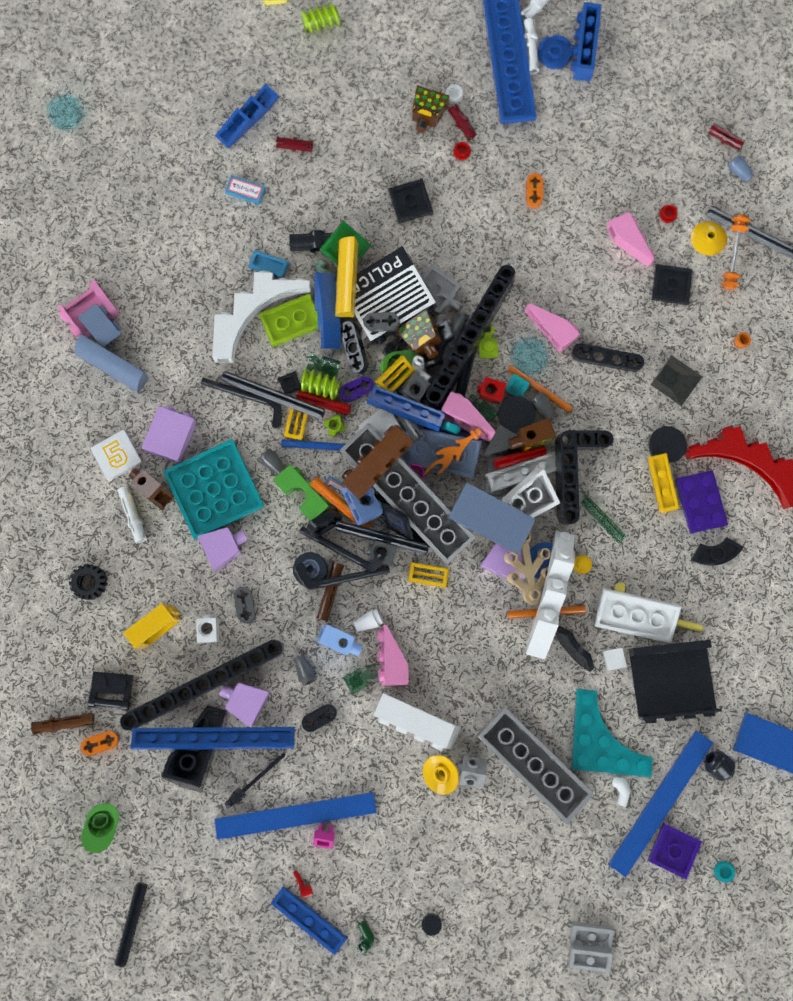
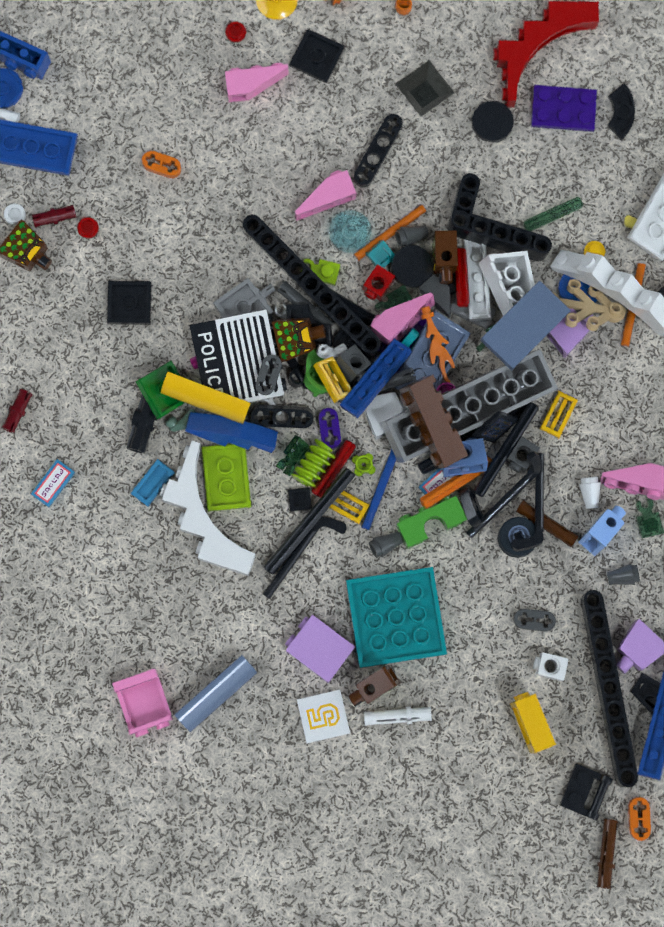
camera: 75 degrees left, 0 degrees up
black tyre [69,564,108,600] -> none
sand blue brick [78,304,122,348] -> none
lavender torso [198,527,248,571] -> none
yellow tile [647,453,680,513] -> none

